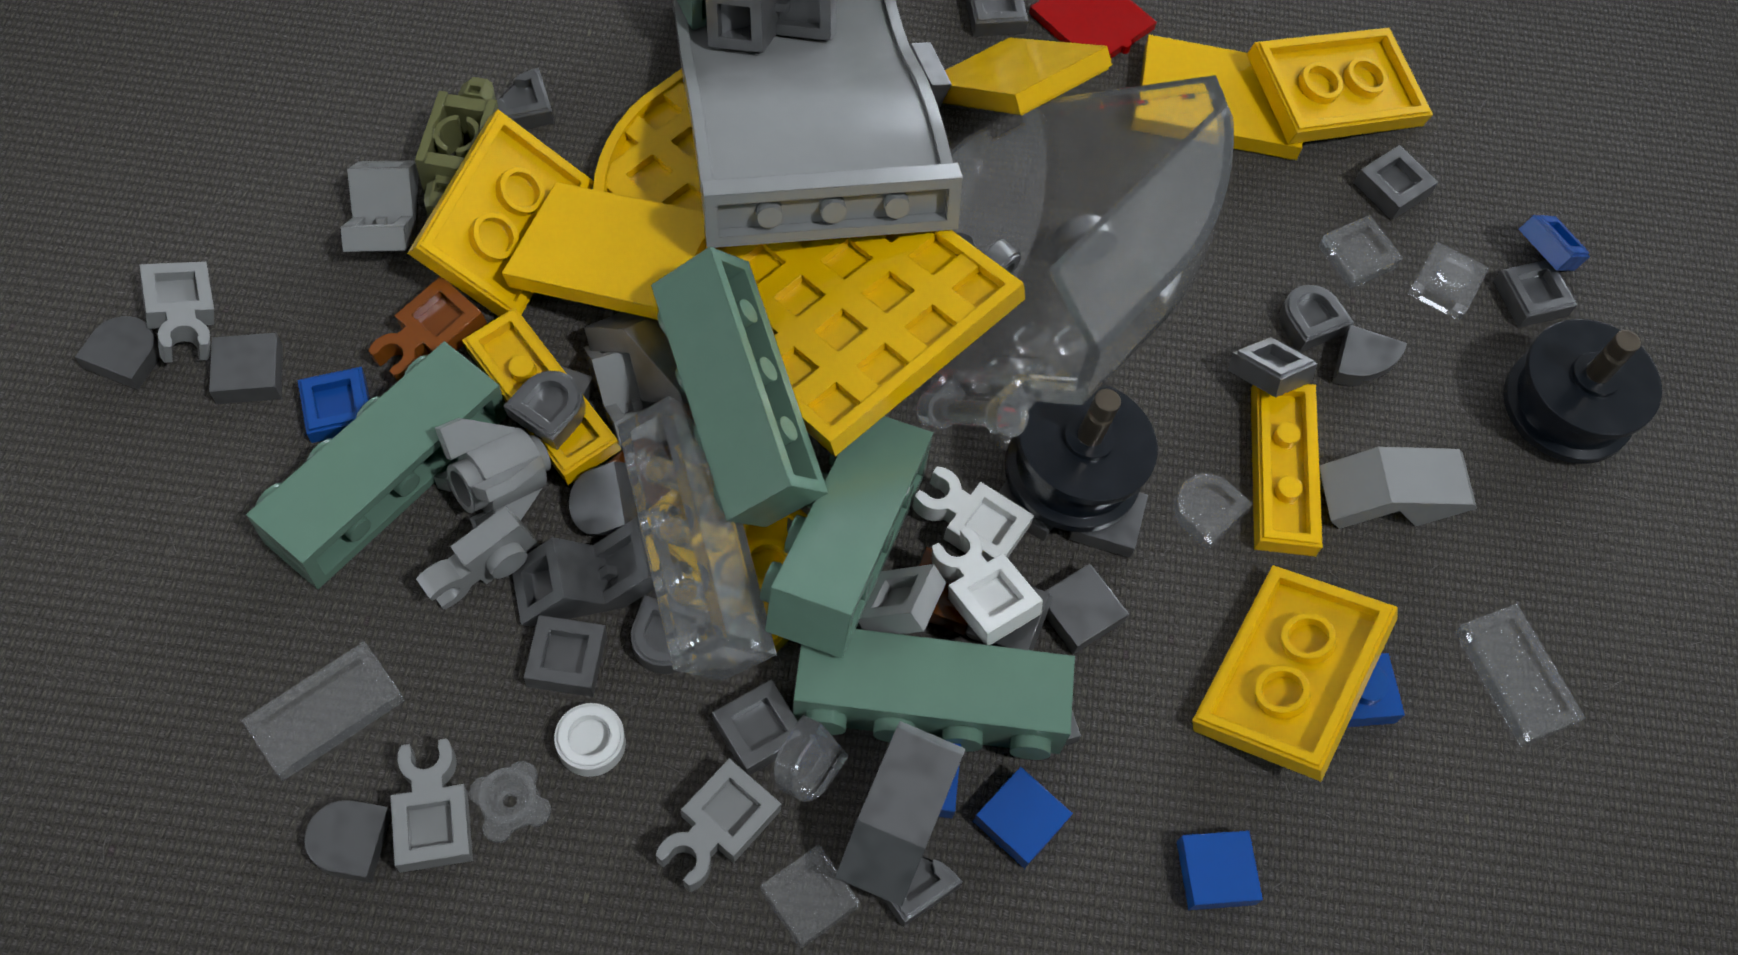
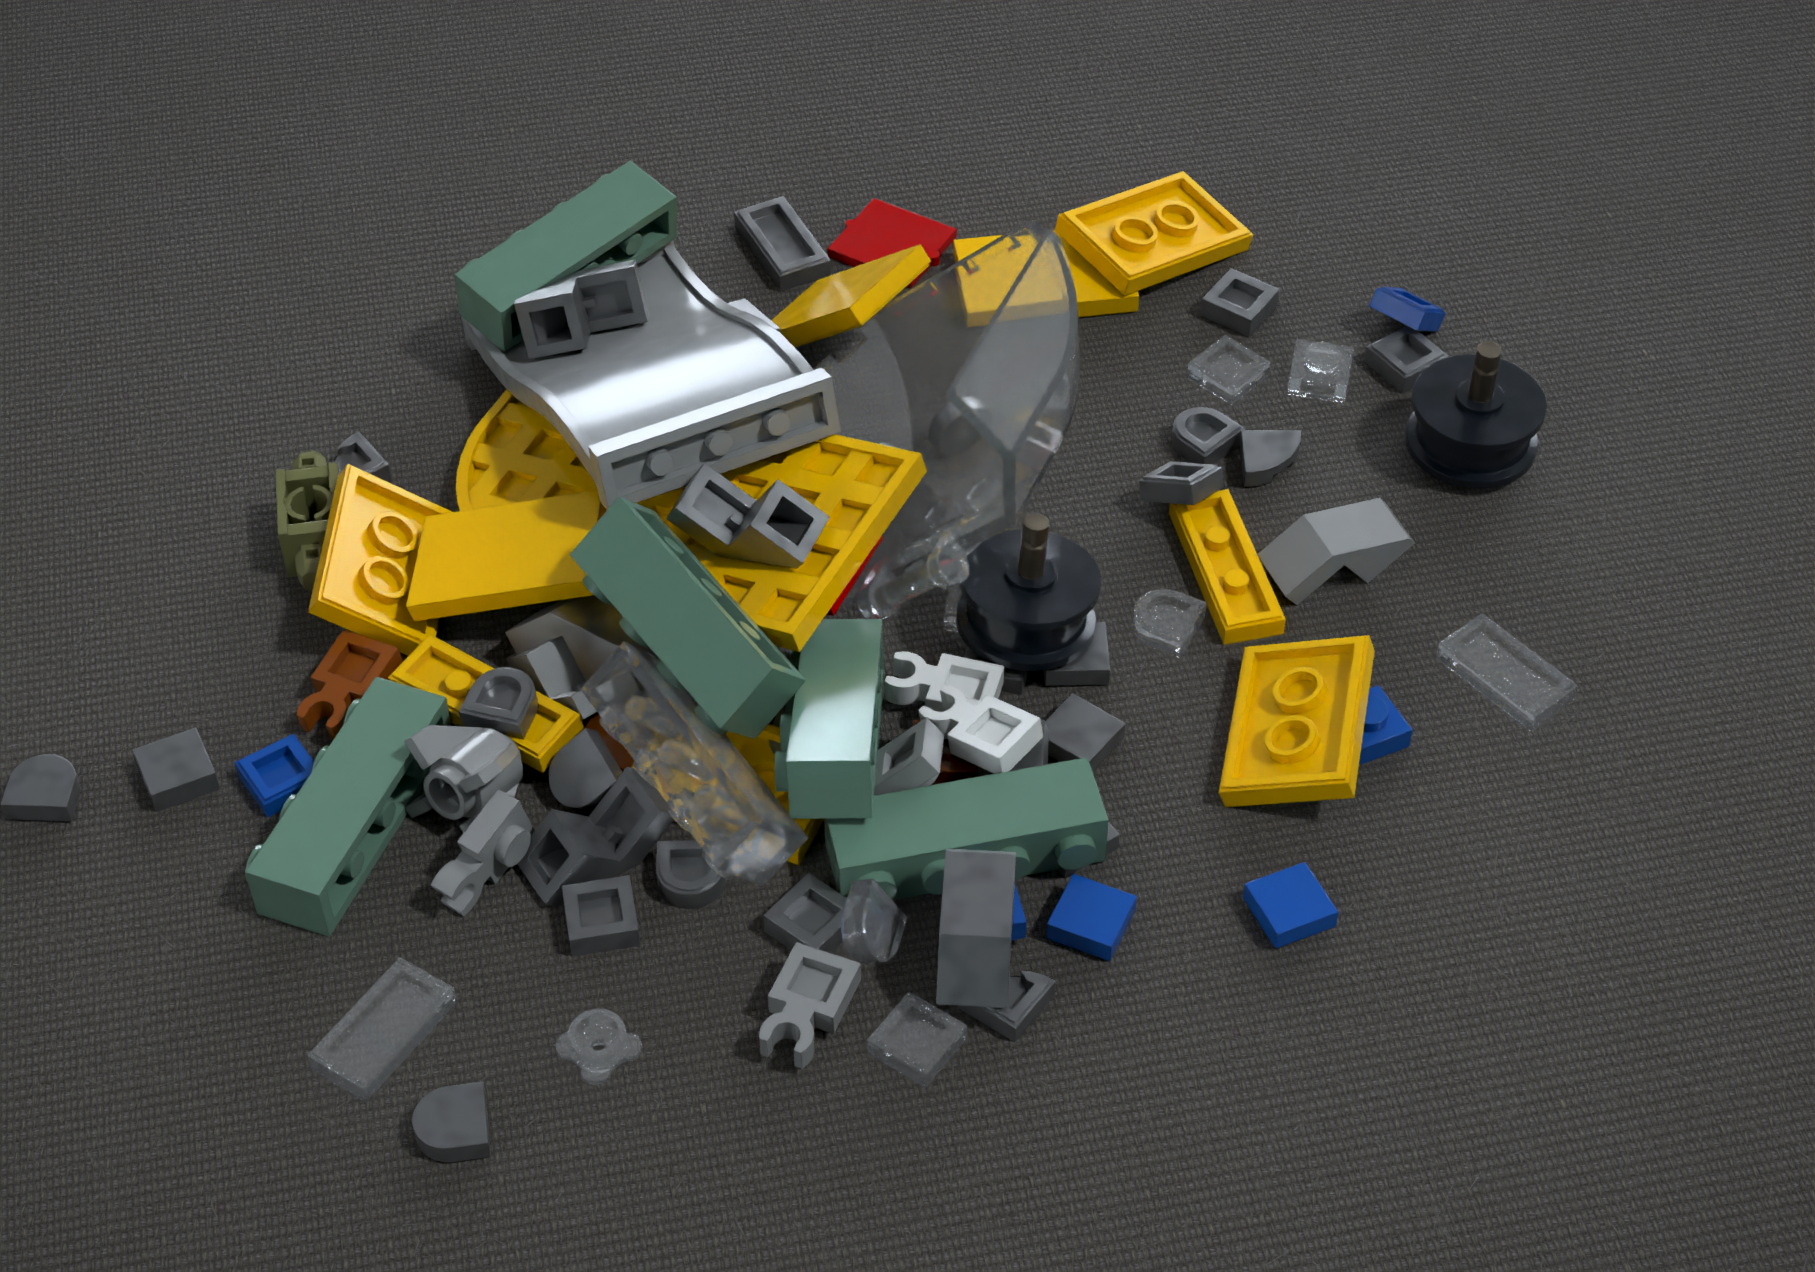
camera: 10 degrees left, 15 degrees down
light grey plate [139,261,214,363] -> none
light grey slope [340,160,419,252] -> none
light grey plate [391,738,473,873] -> none
white tile [554,703,626,777] -> none
none -> flat silver slope [666,463,830,568]

